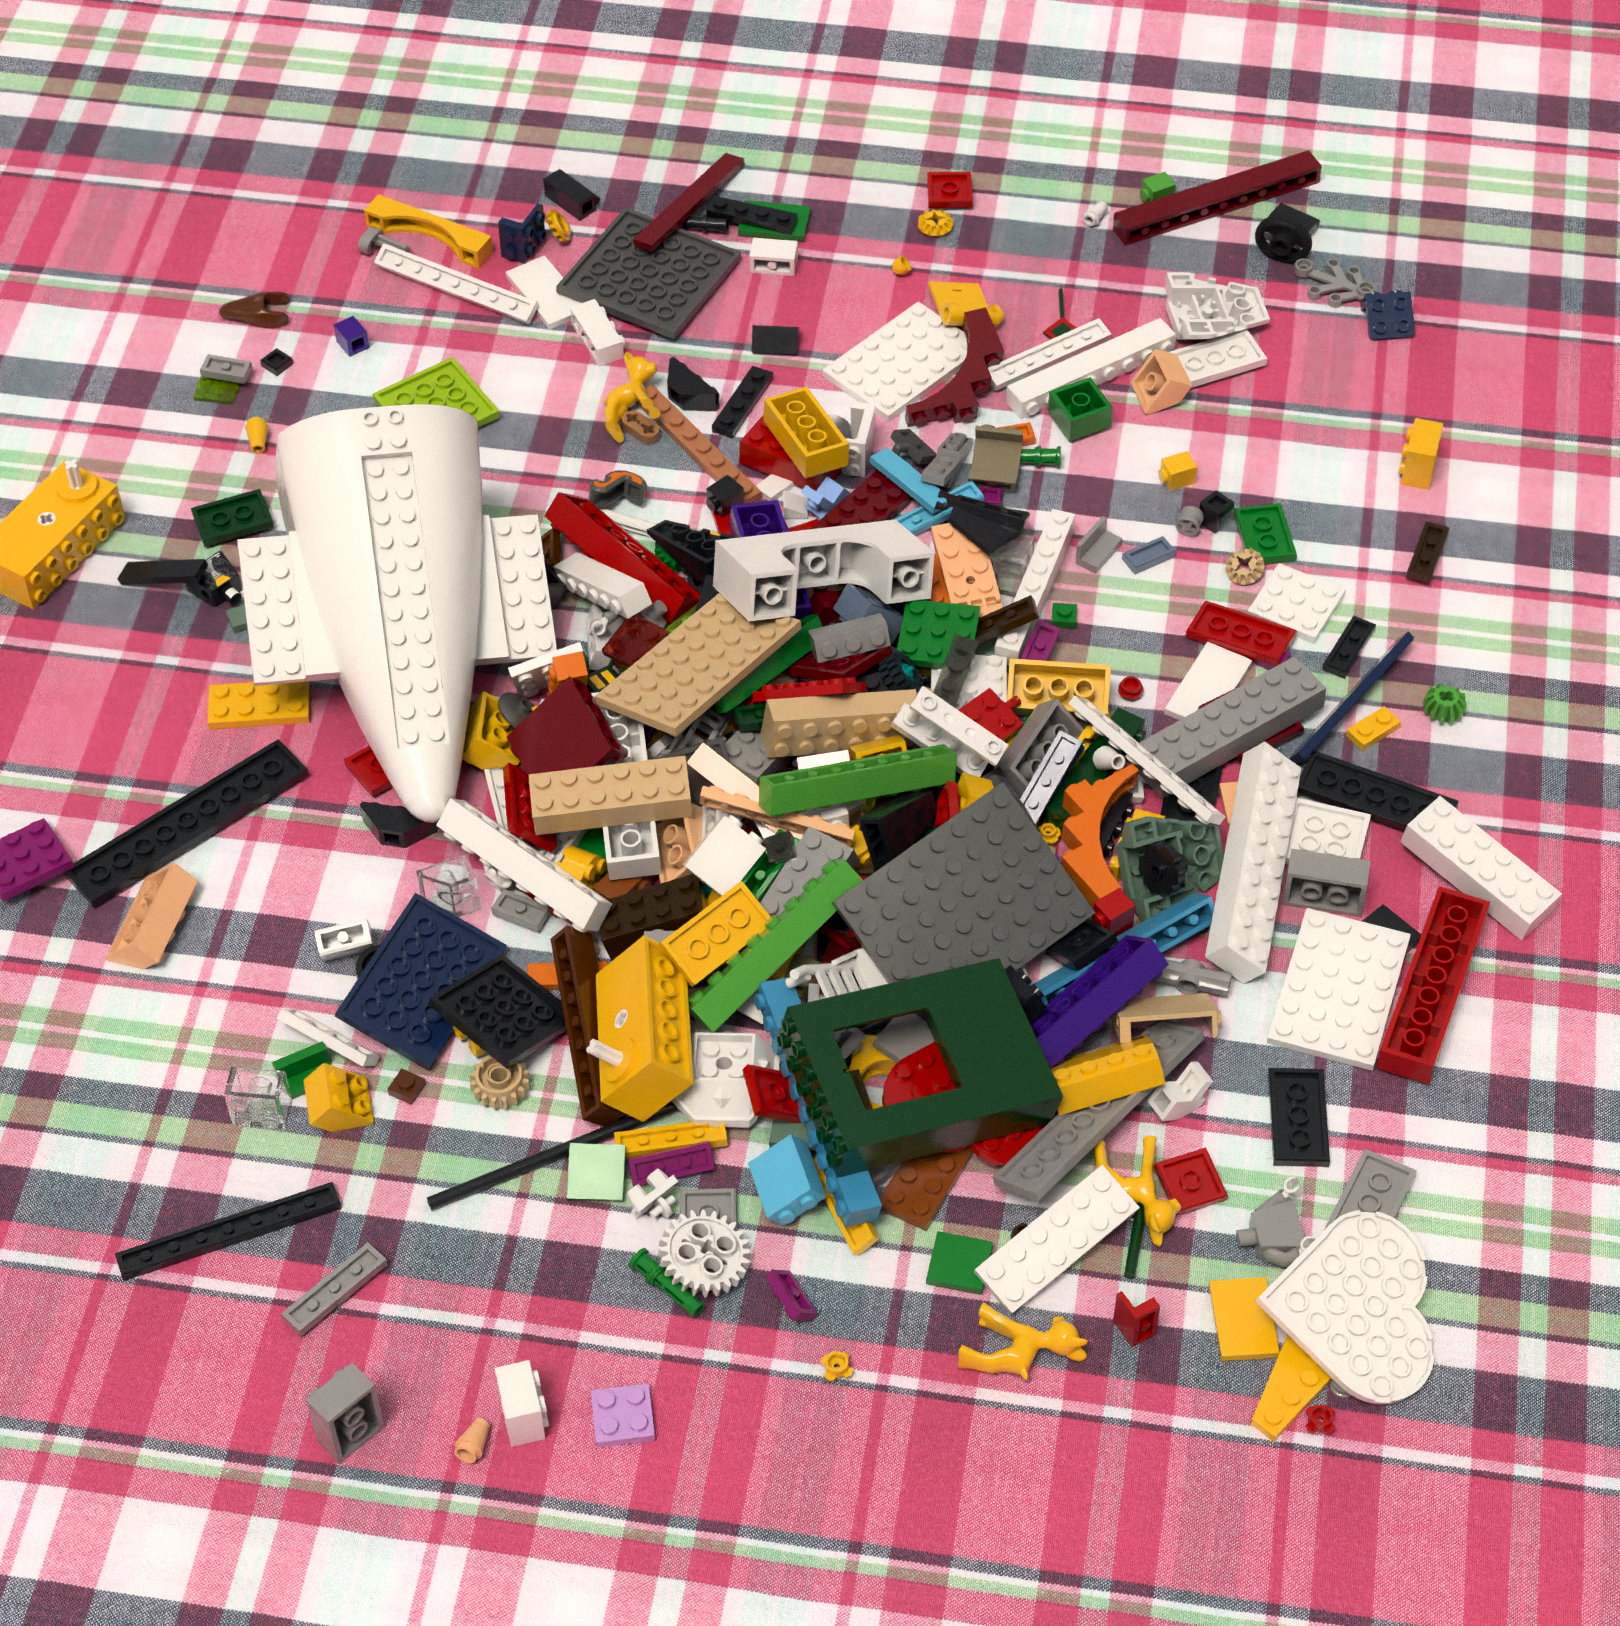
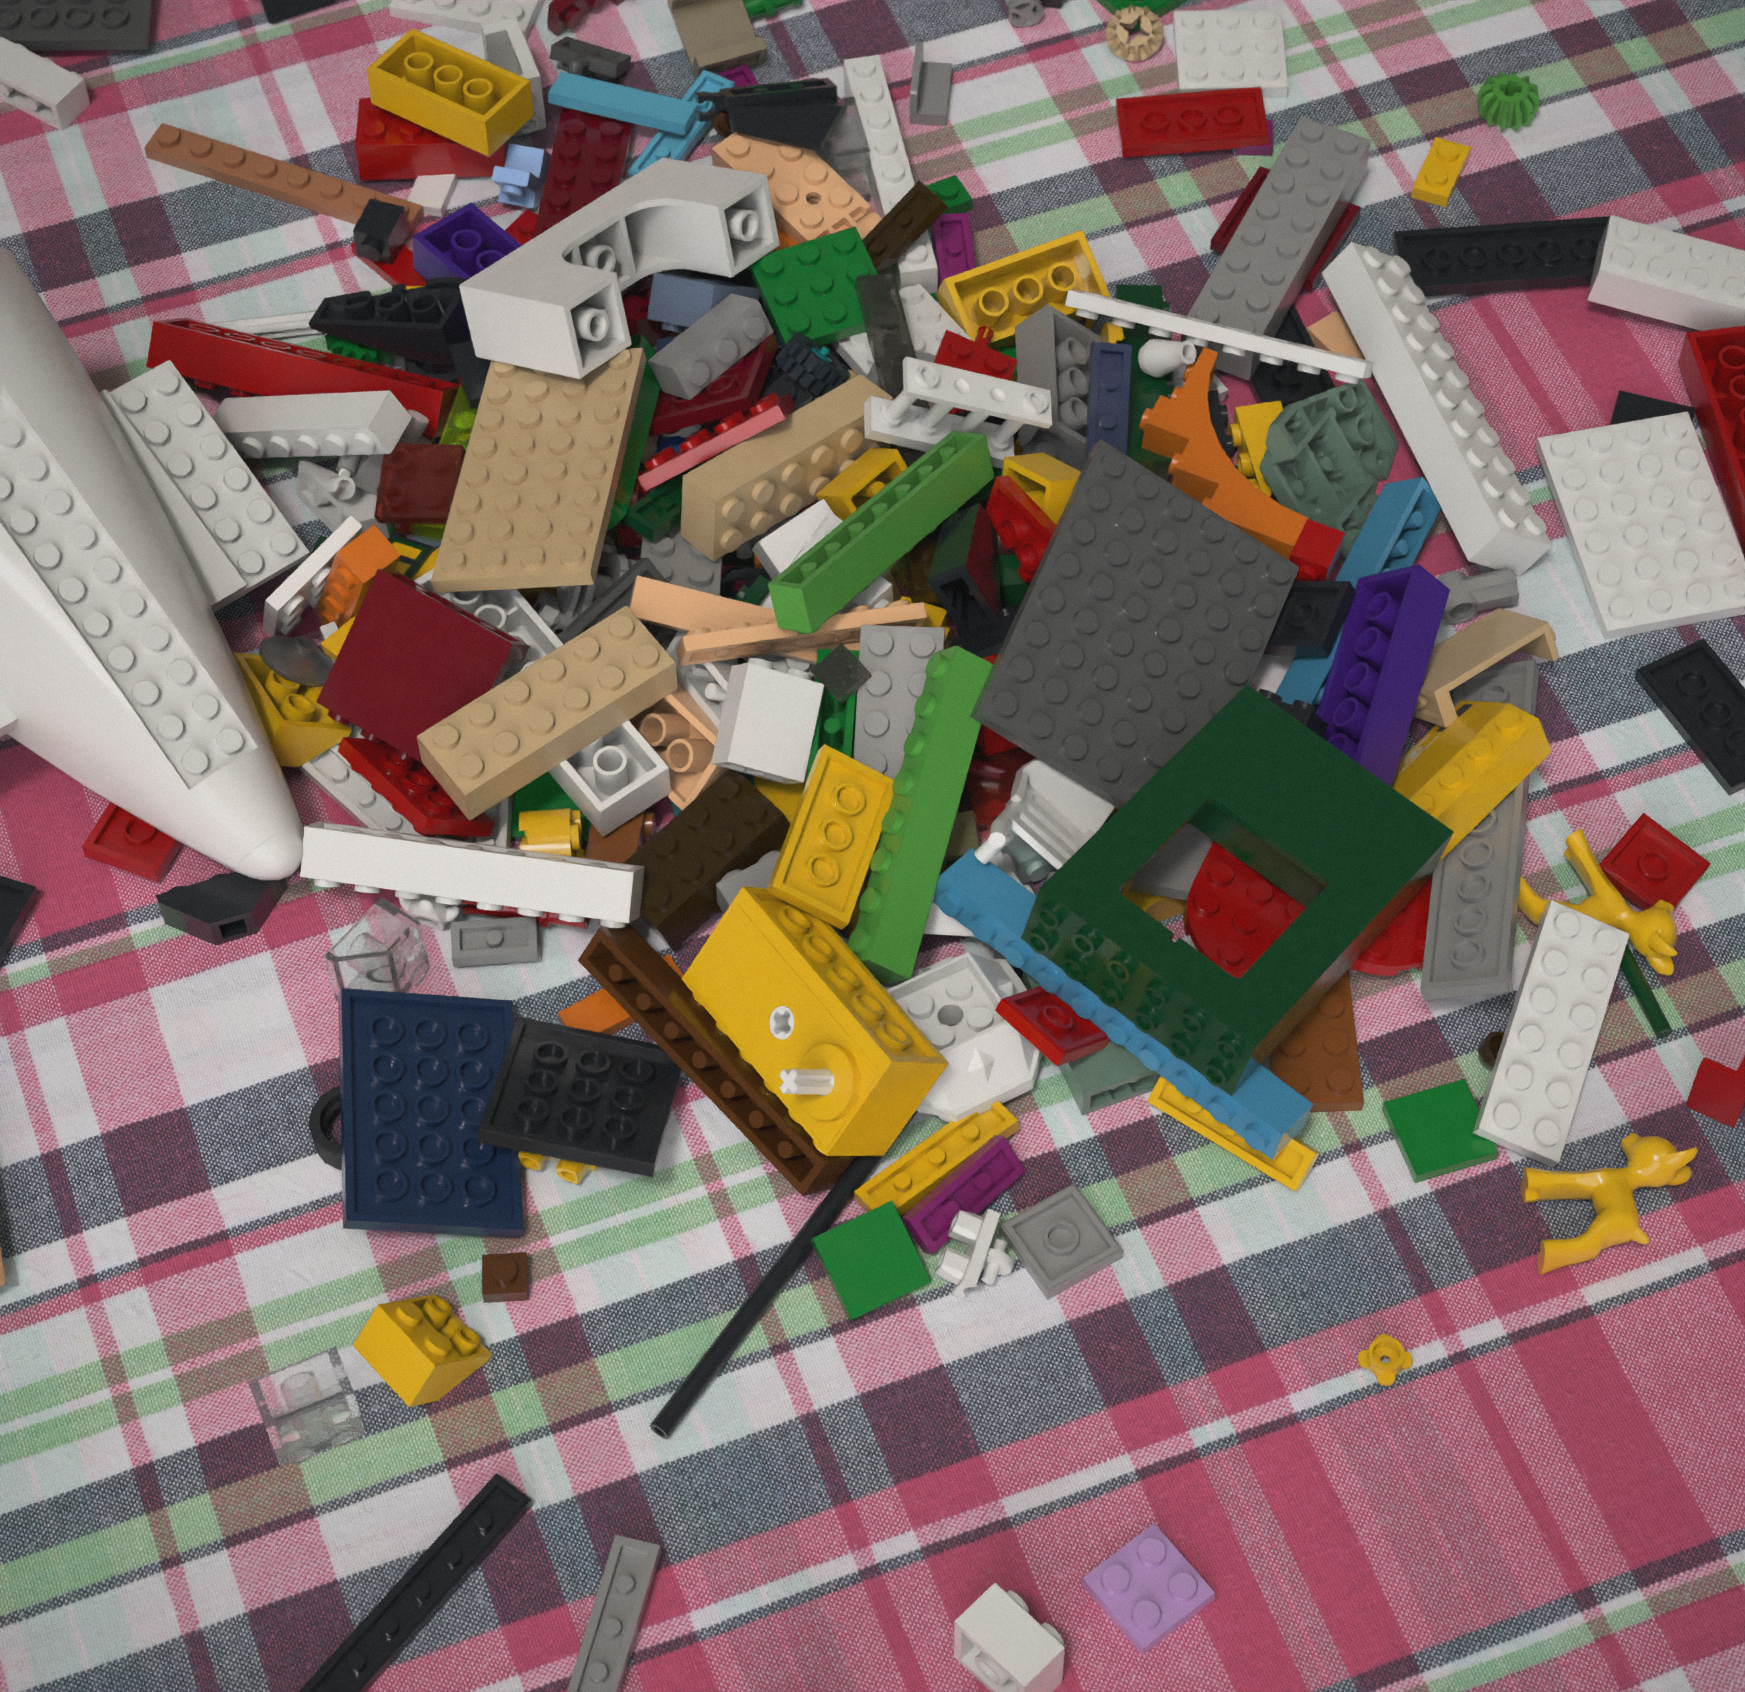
camera: 30 degrees left, 5 degrees up
green panel [272,1041,331,1101] -> none
white tile [277,1009,379,1067] -> none
white brick [314,918,375,961] -> none
tan gear [470,1056,530,1109] -> none
dark grey animal [588,470,647,509] -> none
yellow animal [603,352,661,443] -> none
medium nougat beam [622,411,660,445] -> none
green pin [629,1248,705,1318] -> none
white gear [658,1209,751,1298] -> none
black slope [667,357,720,411] -> none
black plate [712,366,773,439] -> none
medium azure brick [748,1134,827,1226] -> none
magenta plate [765,1269,818,1321] -> none
white slope [783,491,808,519] -> none
light grey slope [921,432,973,488] -> none
red plate [1118,676,1143,700] -> none
sand blue tile [1122,536,1176,574] -> none
black plant [1139,842,1188,897] -> none
white brick [1148,1062,1213,1121] -> none
white tile [1164,642,1253,720] -> none
light grey brick [1282,848,1371,917] -> none
white plate [1285,798,1371,865] -> none
dark blue tile [1288,632,1414,765] -> none
black tile [1322,615,1376,679] -> none

